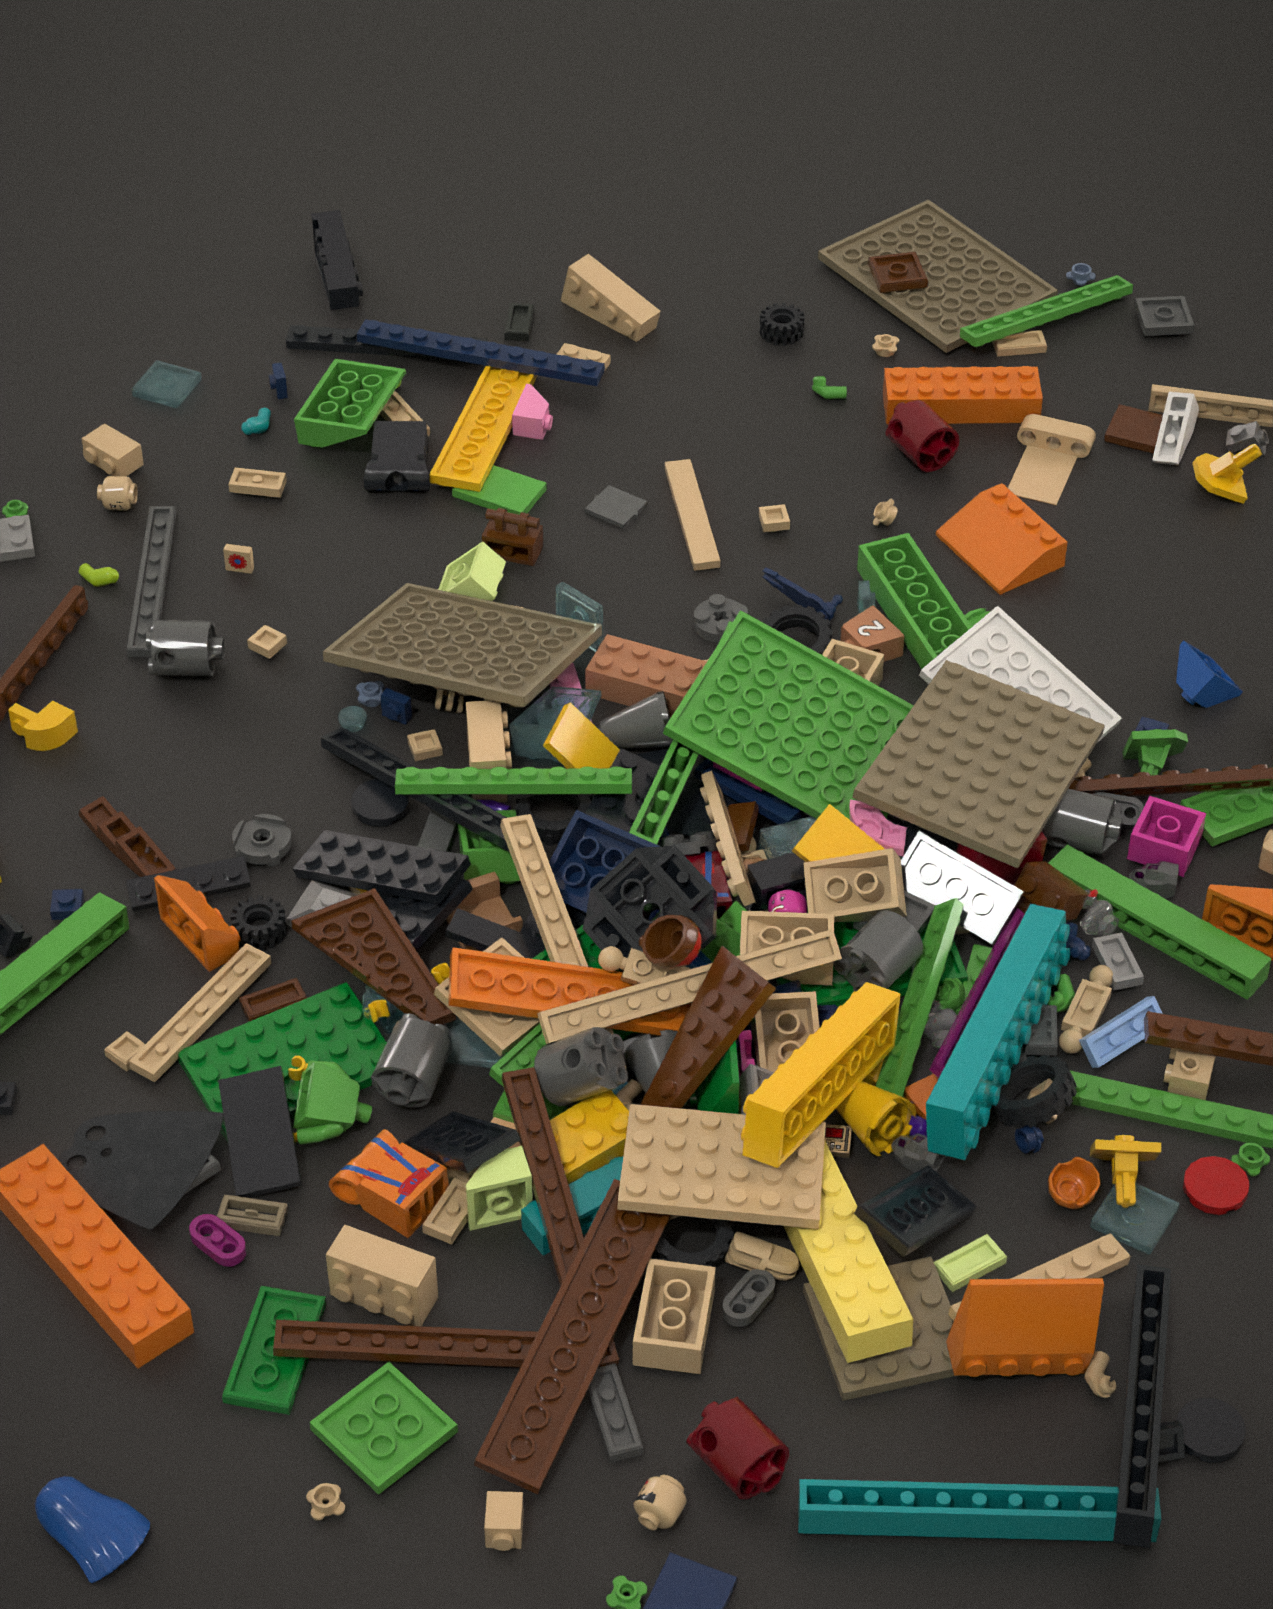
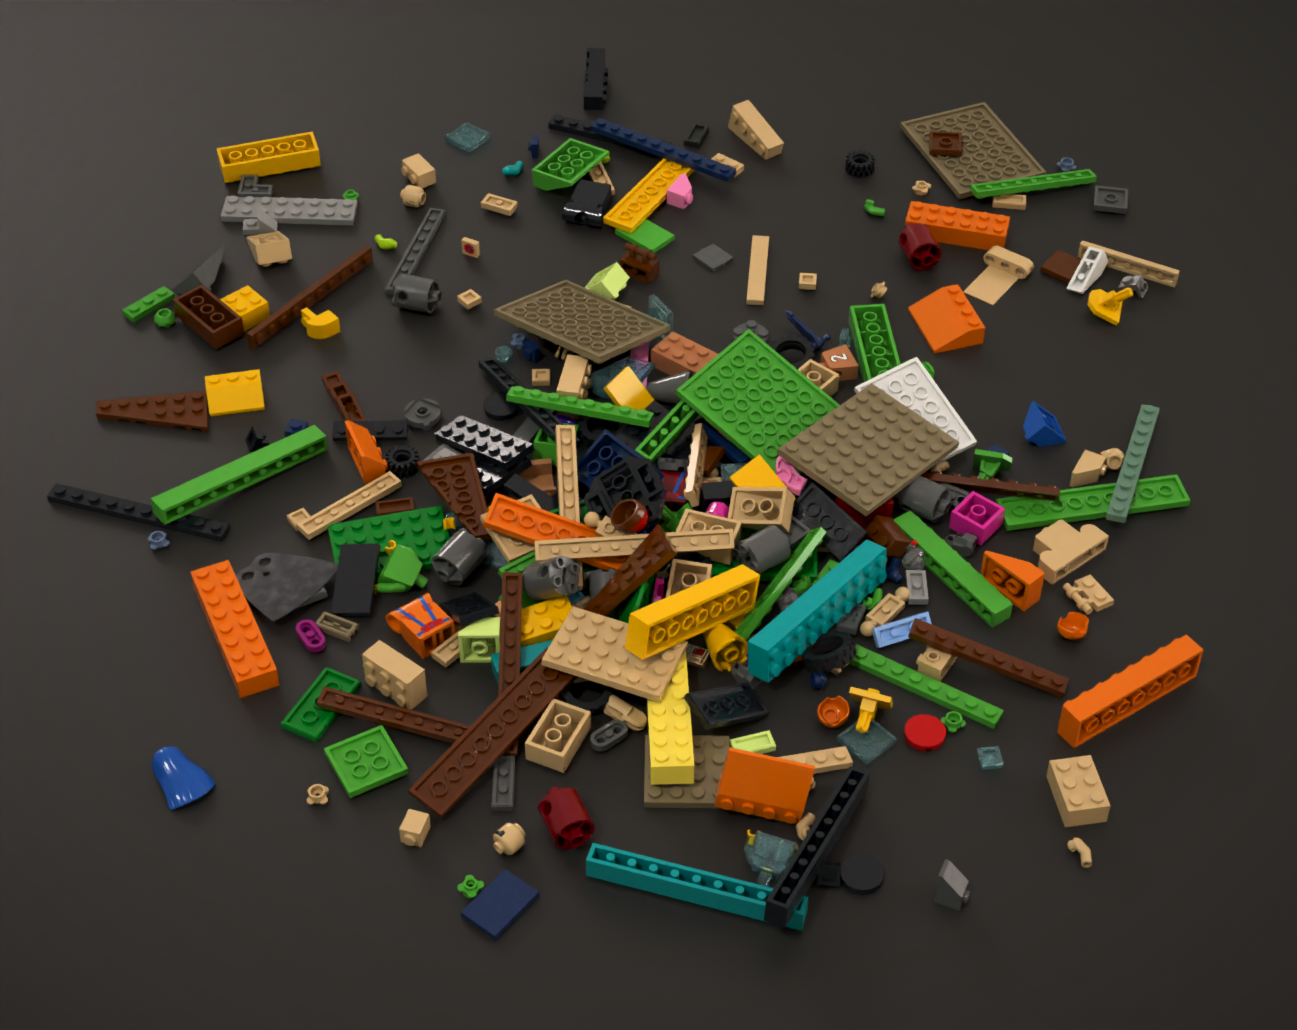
camera: 15 degrees right, 0 degrees up
none -> clear light blue torso [744,829,798,887]

